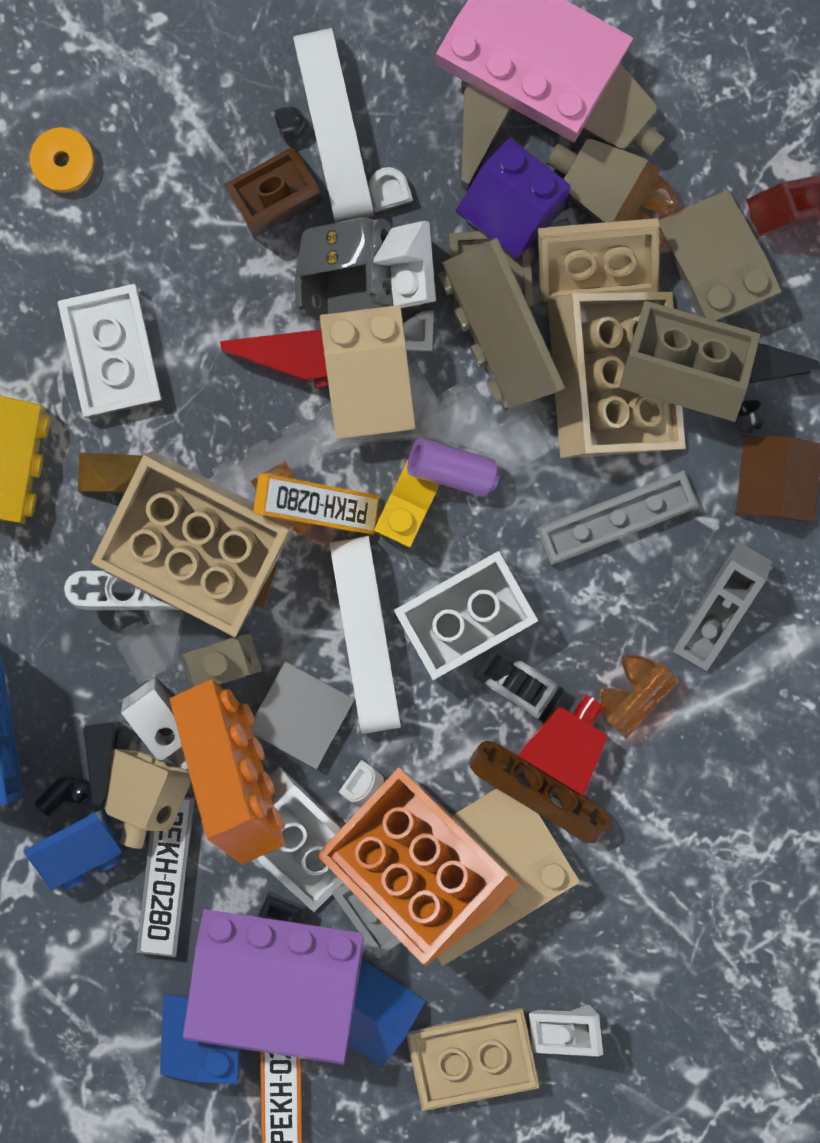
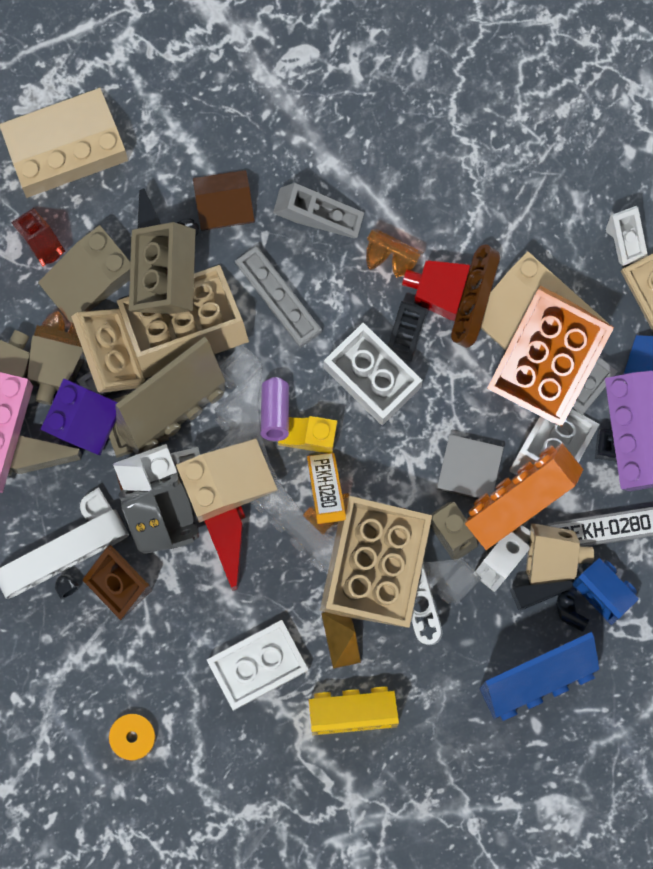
camera: 105 degrees left, 10 degrees down
white beam [329,536,401,734] -> none
white tile [339,760,384,808] -> none

